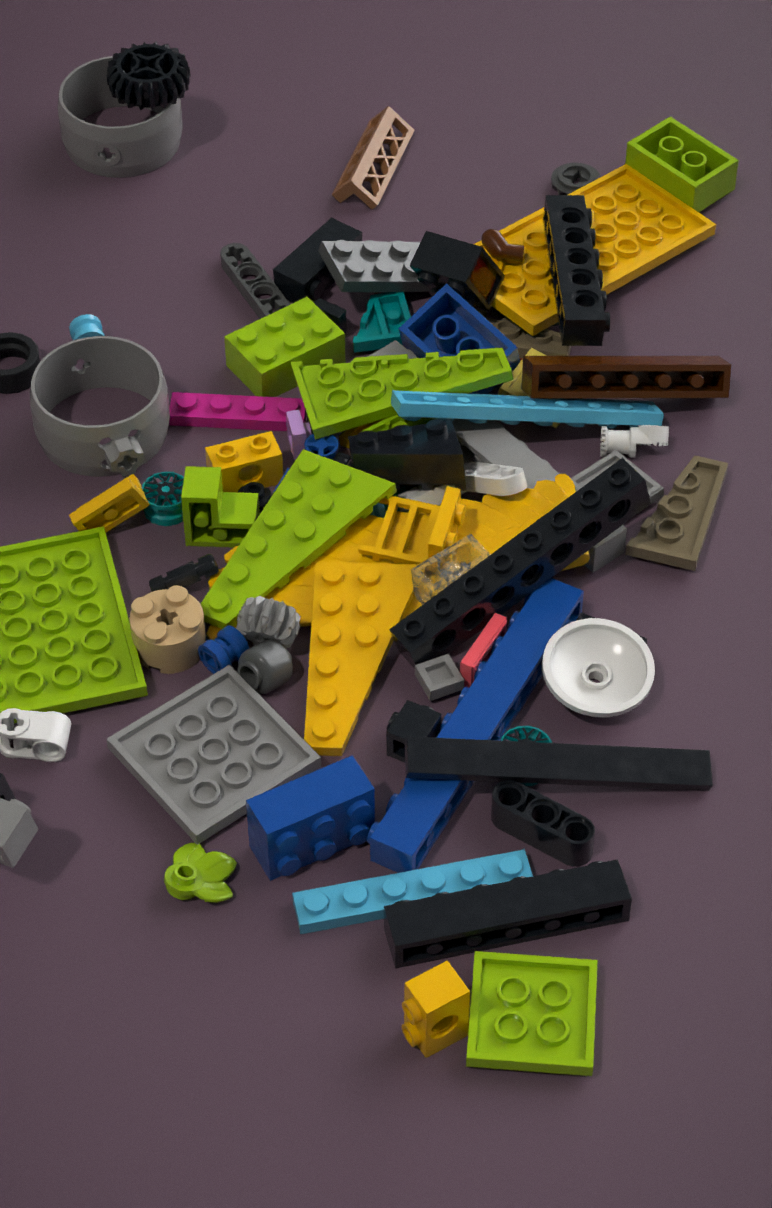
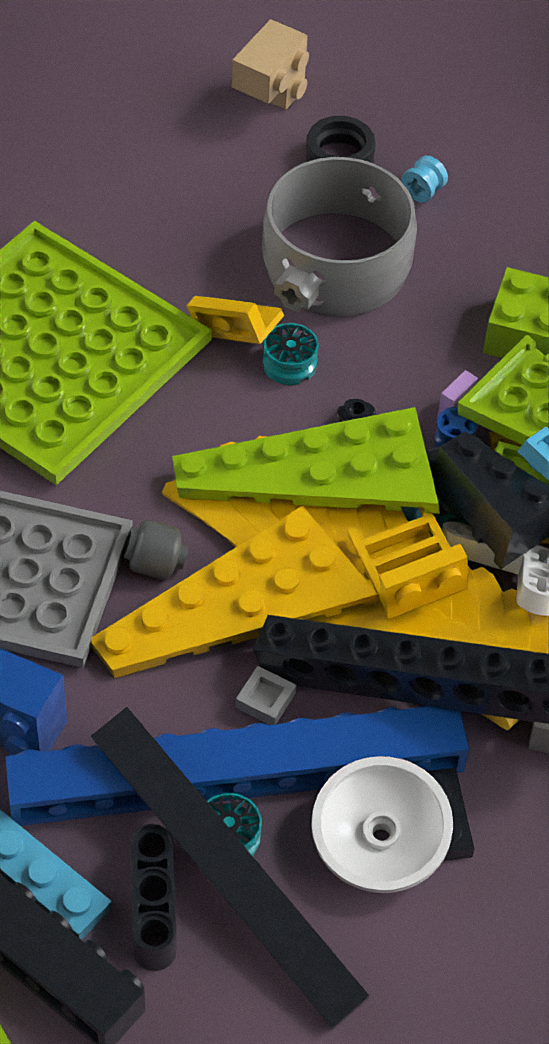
camera: 50 degrees right, 5 degrees up
tan brick [129,585,206,674] -> none
black axle [149,554,219,592] -> none
dark pink plate [169,392,306,431] -> none
lime brick [181,466,260,548] -> none
blue wheel [198,625,249,674] -> none
yellow brick [205,431,283,492] -> none
light grey gear [236,596,301,648] -> none
black brick [386,700,442,763] -> none
clear brick [411,534,491,605] -> none
coral tile [460,613,507,687] -> none

